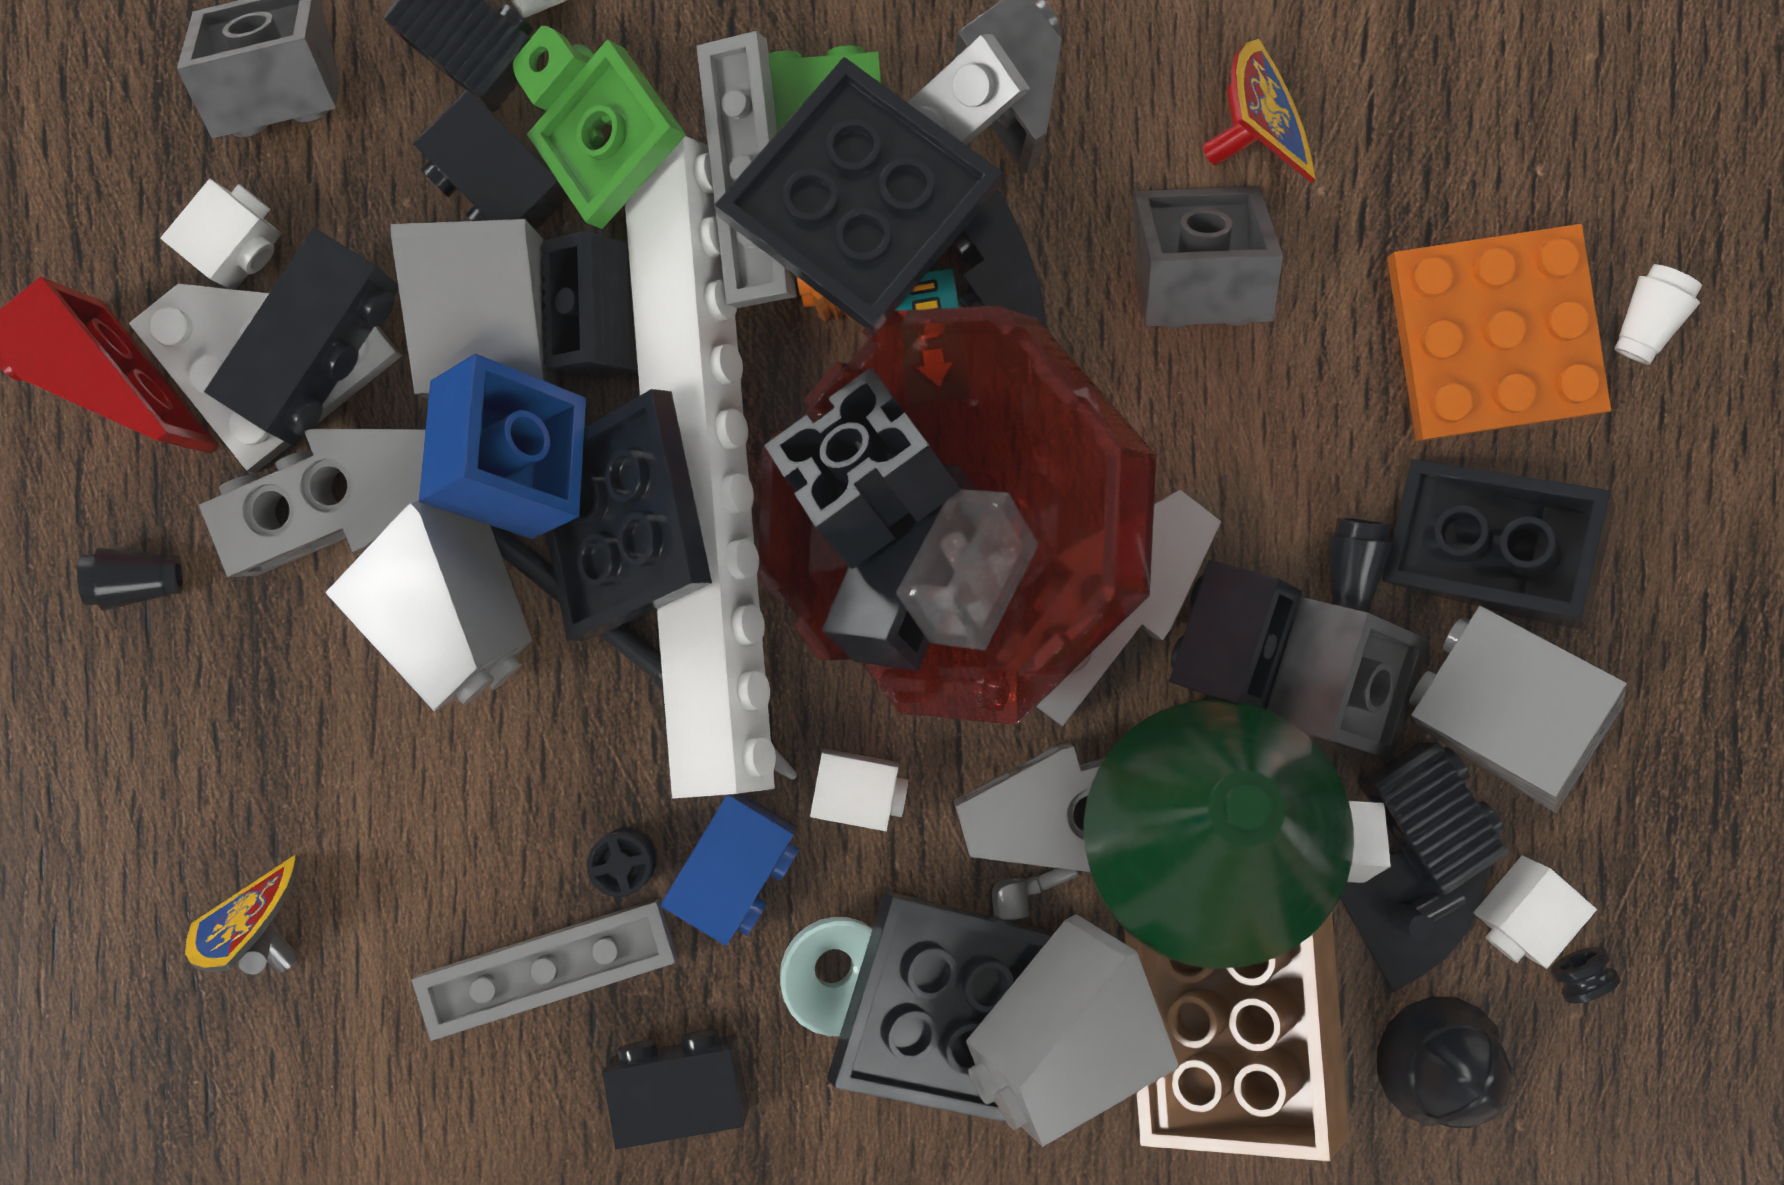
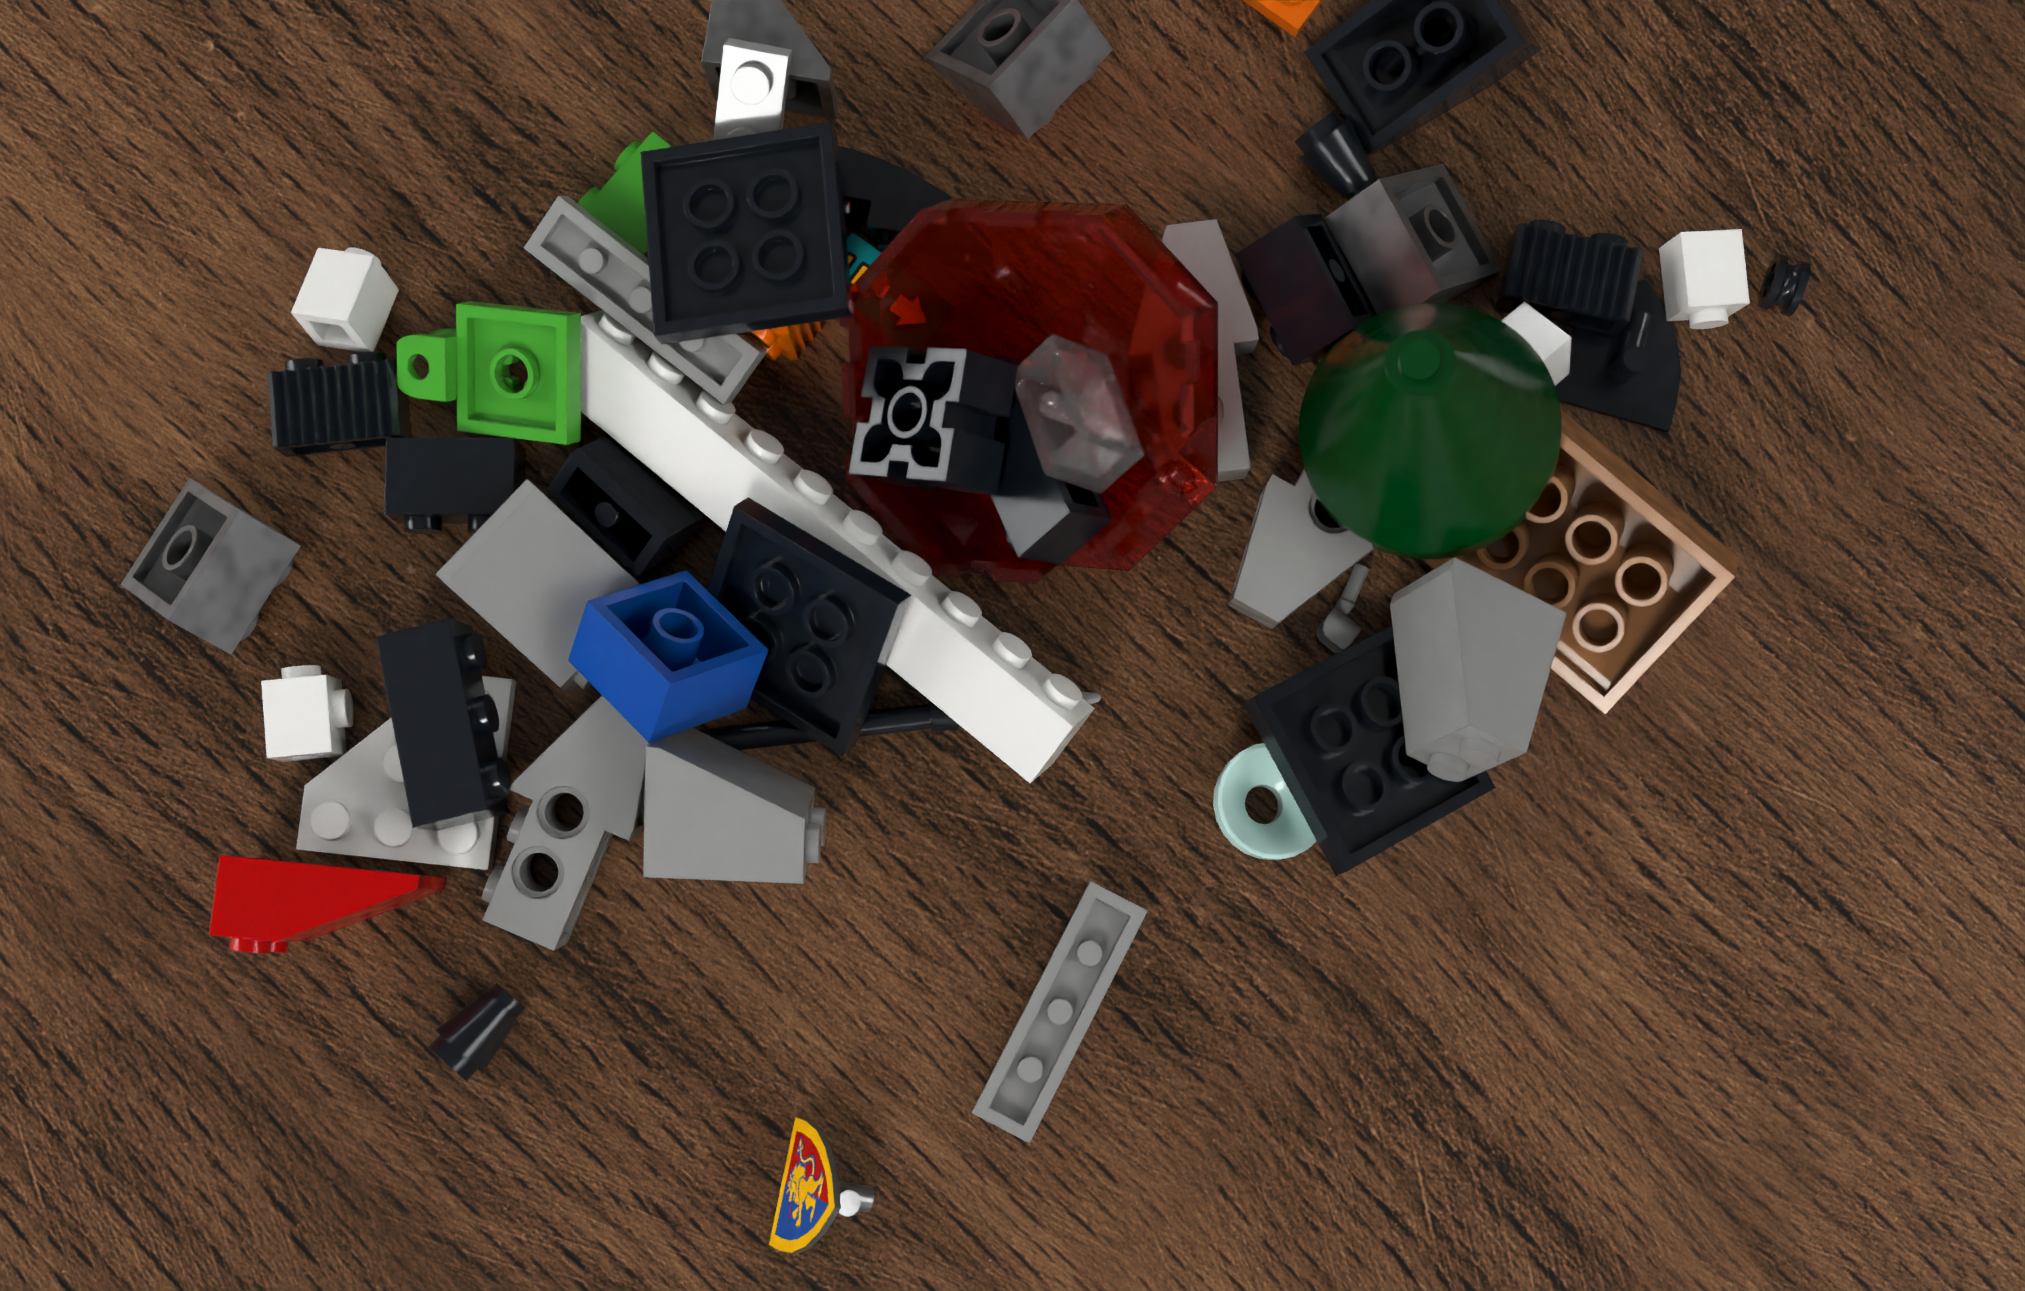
camera: 55 degrees left, 5 degrees down
black wheel [587,827,658,897] -> none
black brick [602,1029,749,1150] -> none
blue brick [660,793,800,946] -> none
white brick [810,748,909,832] -> none
black helmet [1377,996,1512,1128] -> none
light grey slope [1409,606,1627,813] -> none

